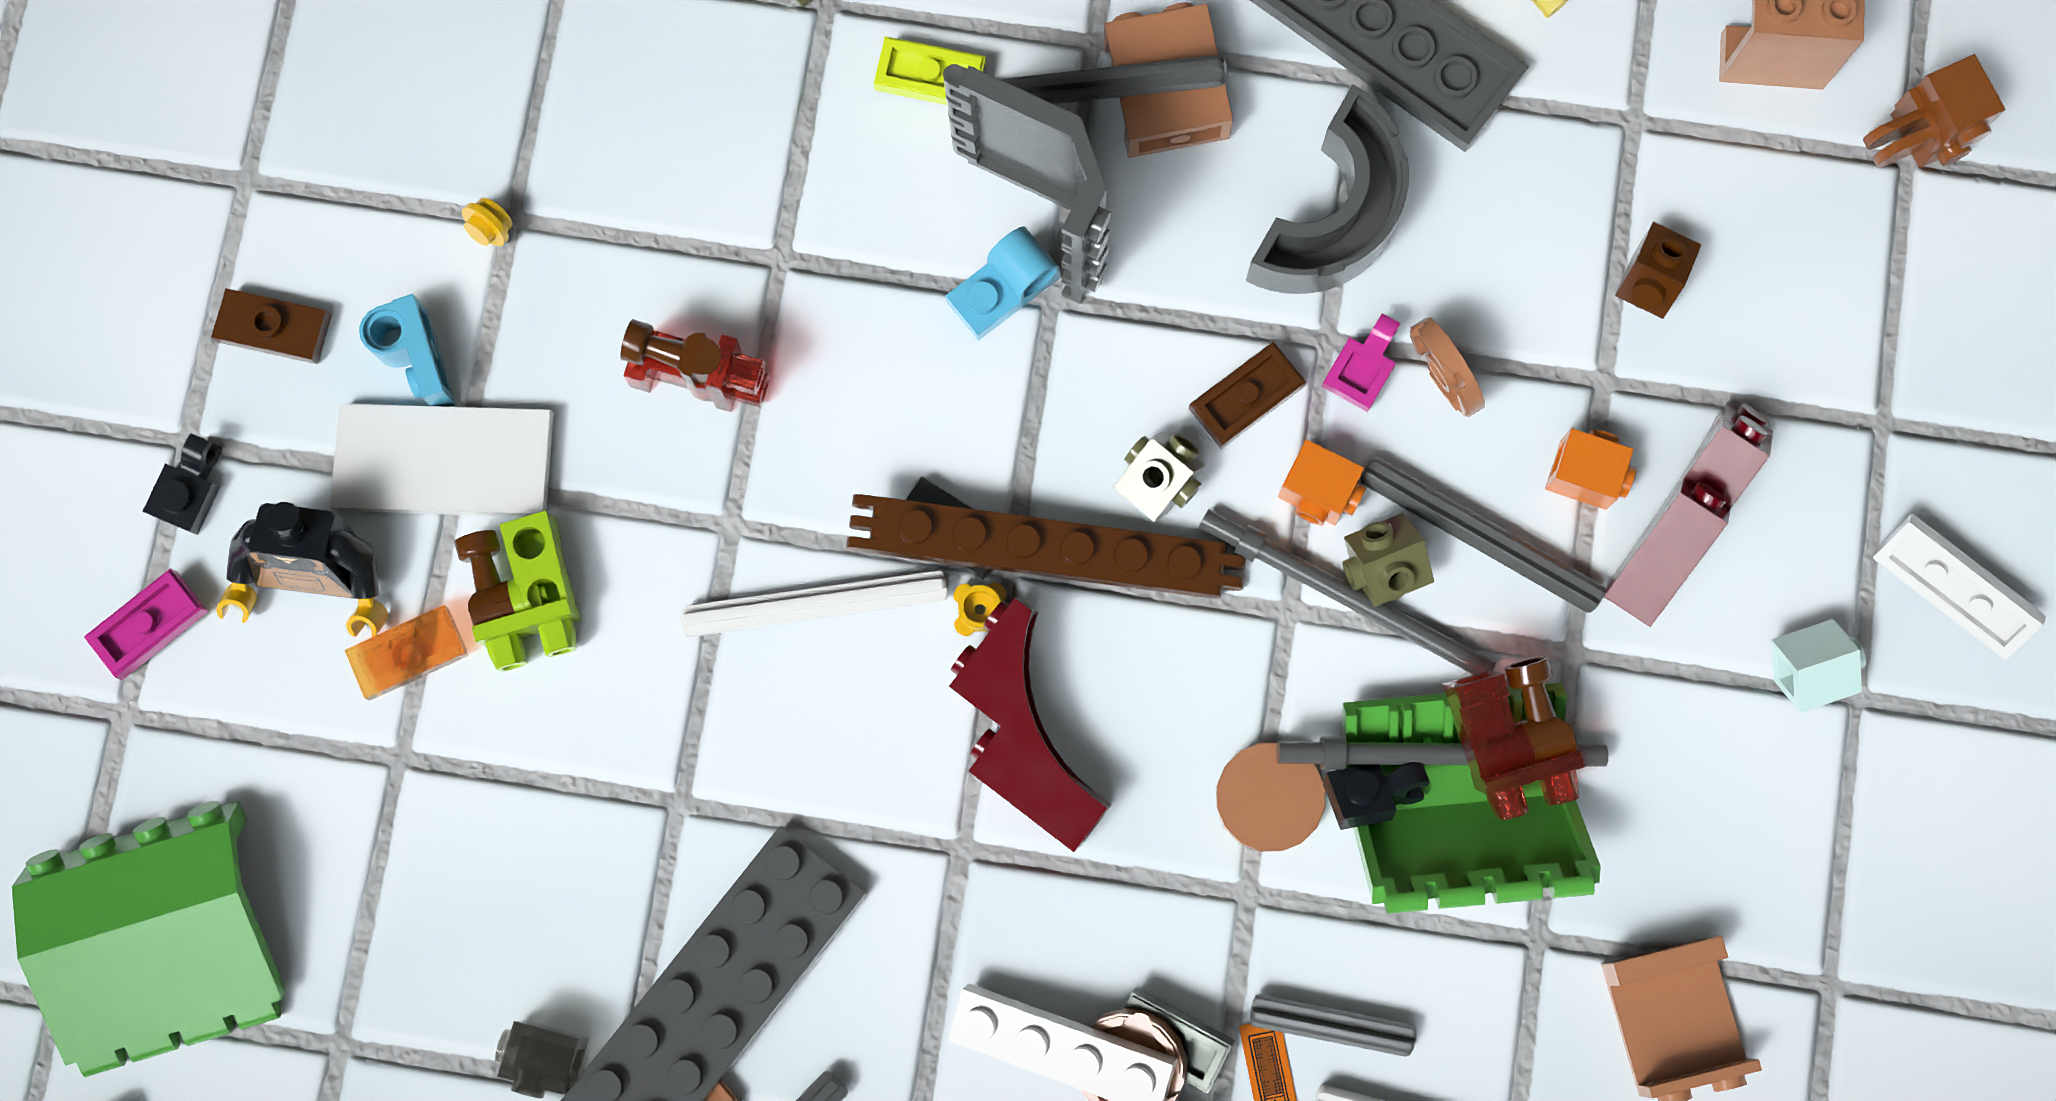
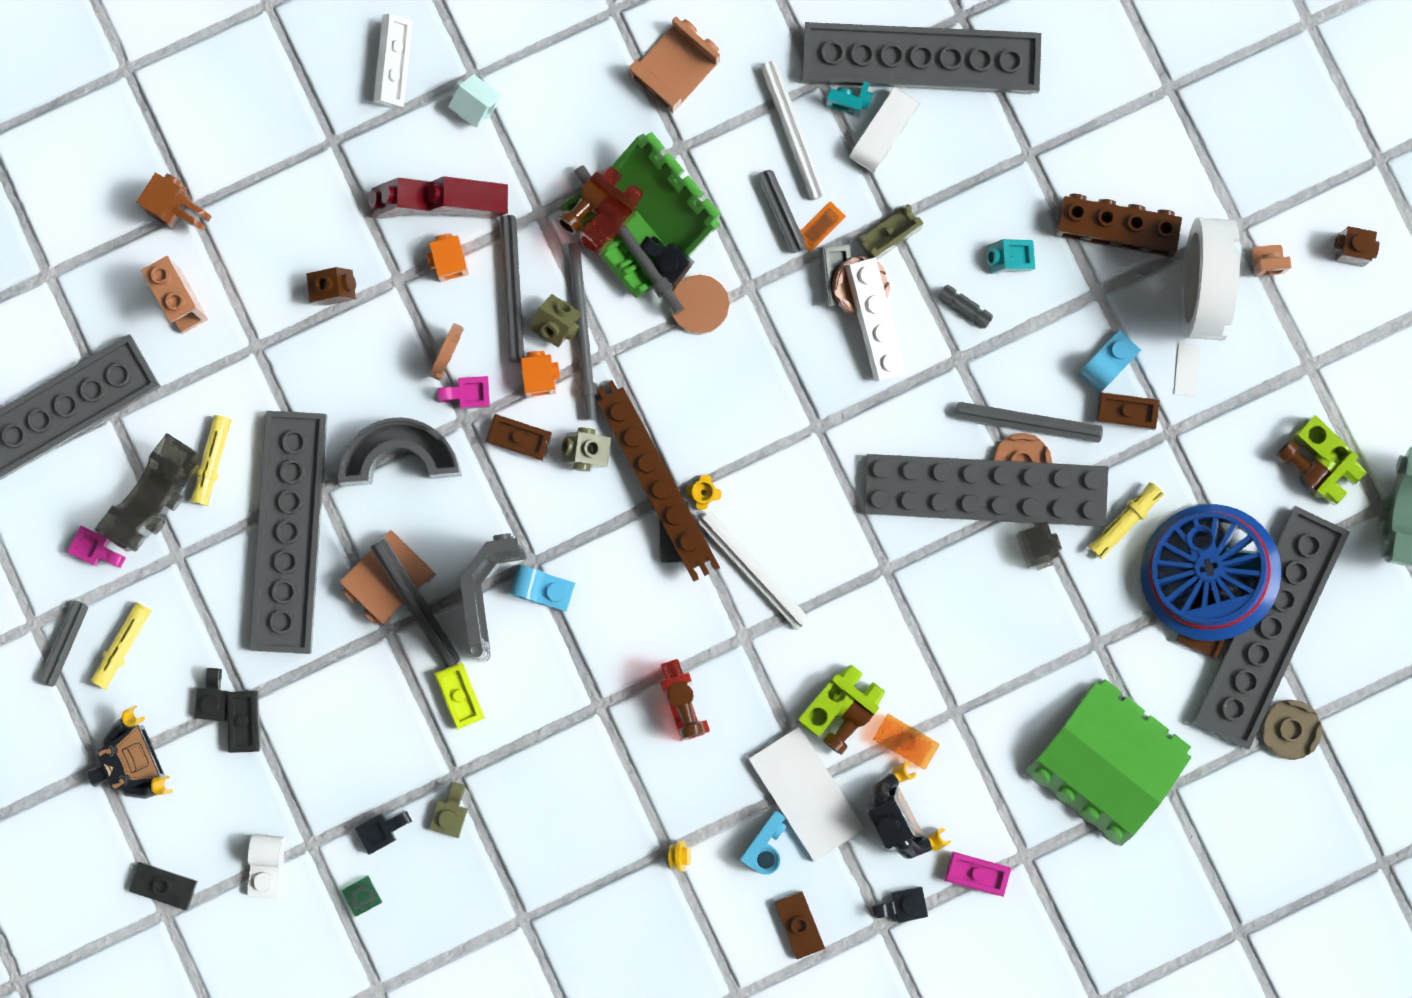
camera: 130 degrees left, 5 degrees up
dark red arch [948,598,1112,853] -> none

